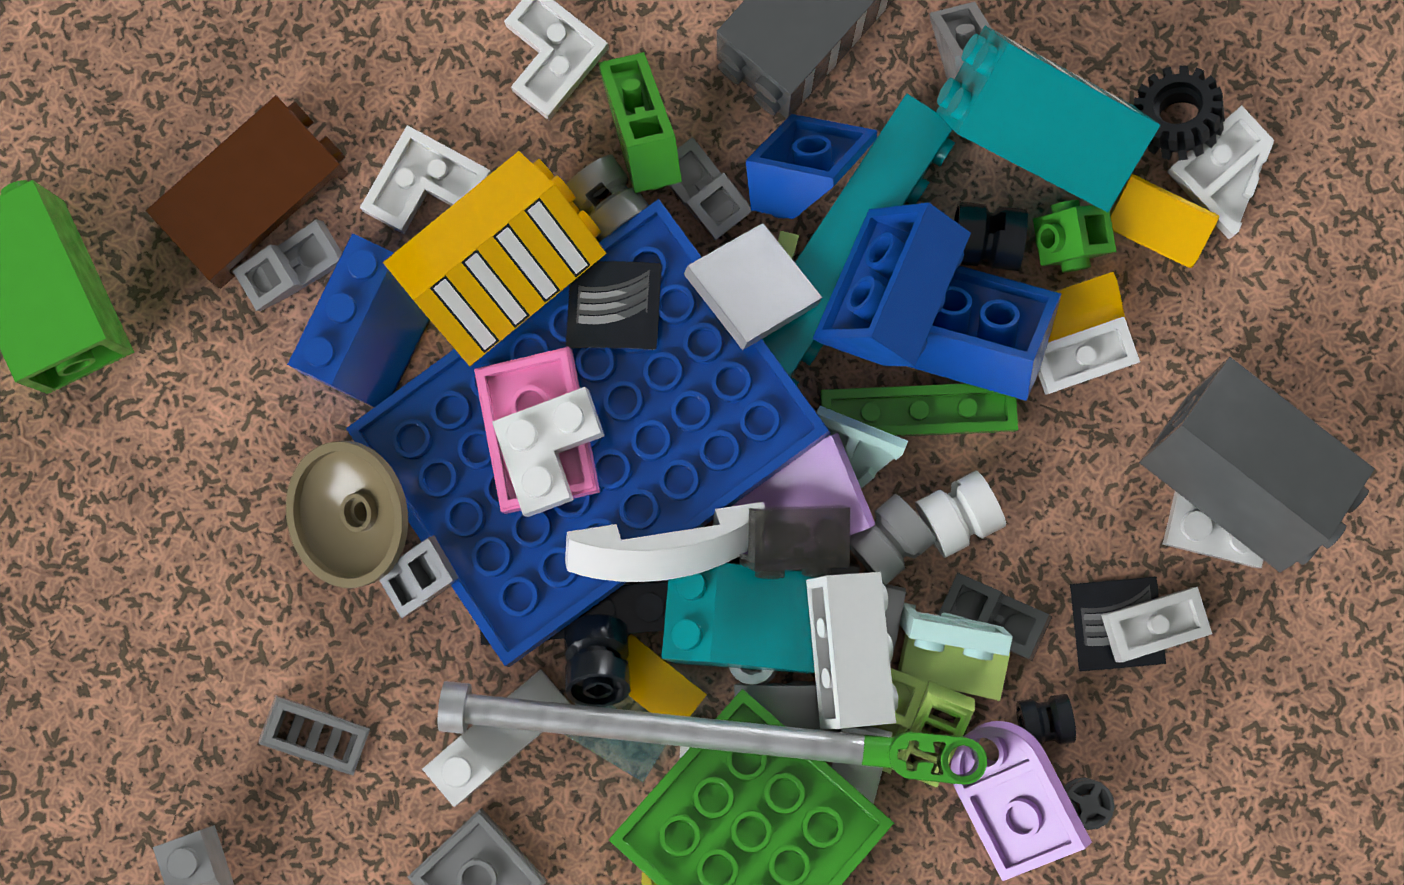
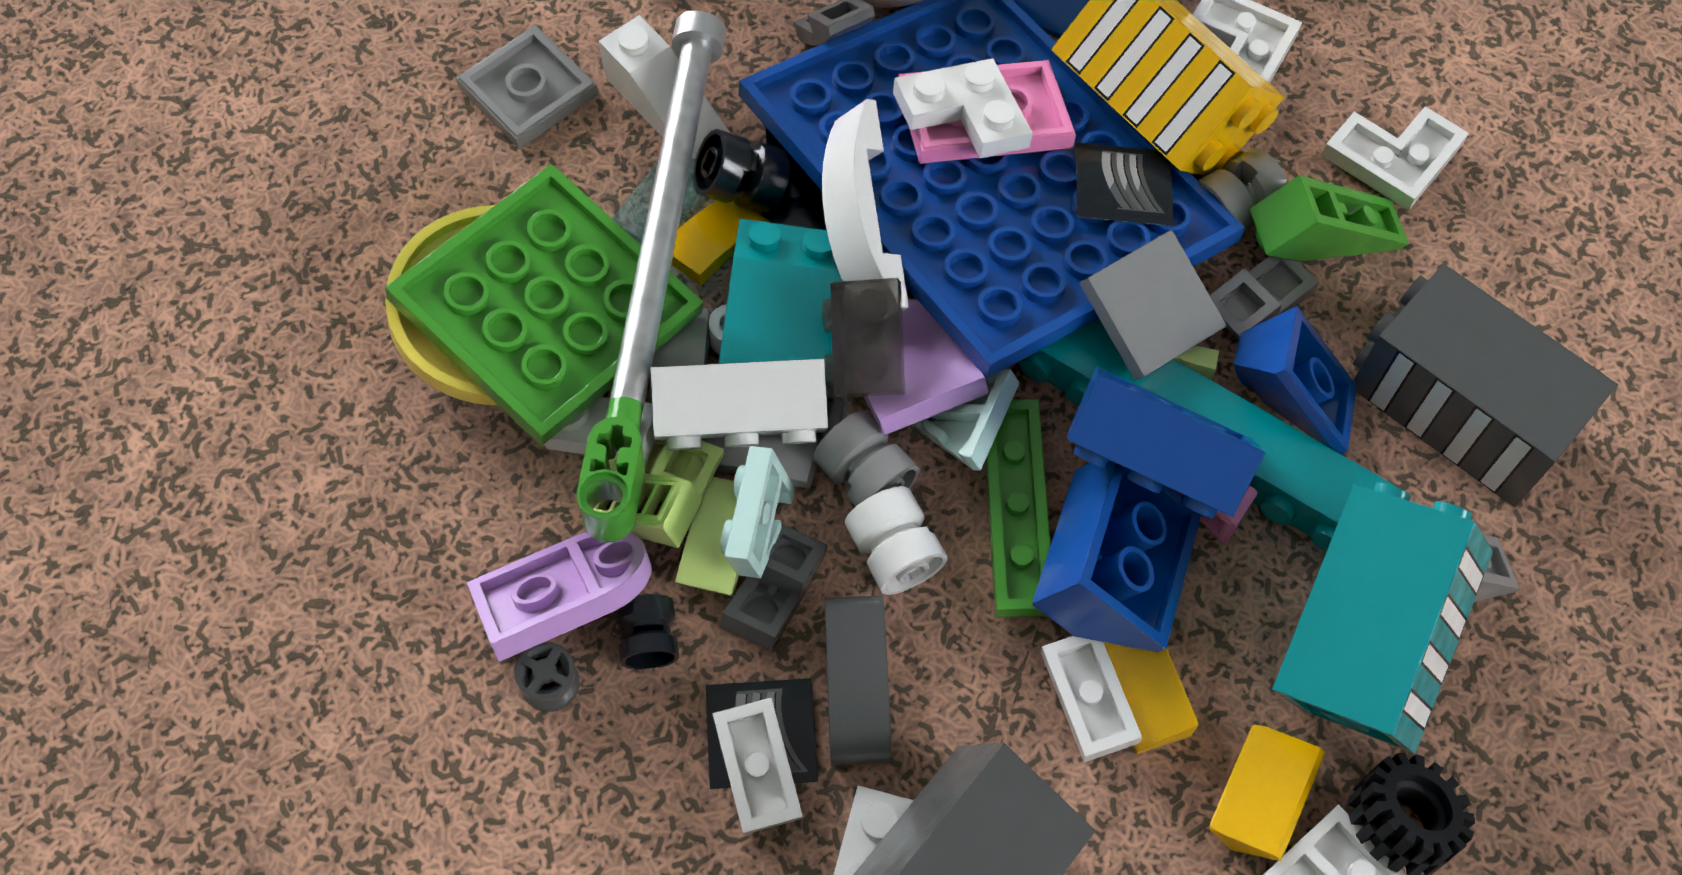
camera: 85 degrees right, 20 degrees down
black wheel [954,201,1028,271] -> none
bright green brick [1033,200,1117,273] -> none
none -> dark grey beam [825,596,891,766]

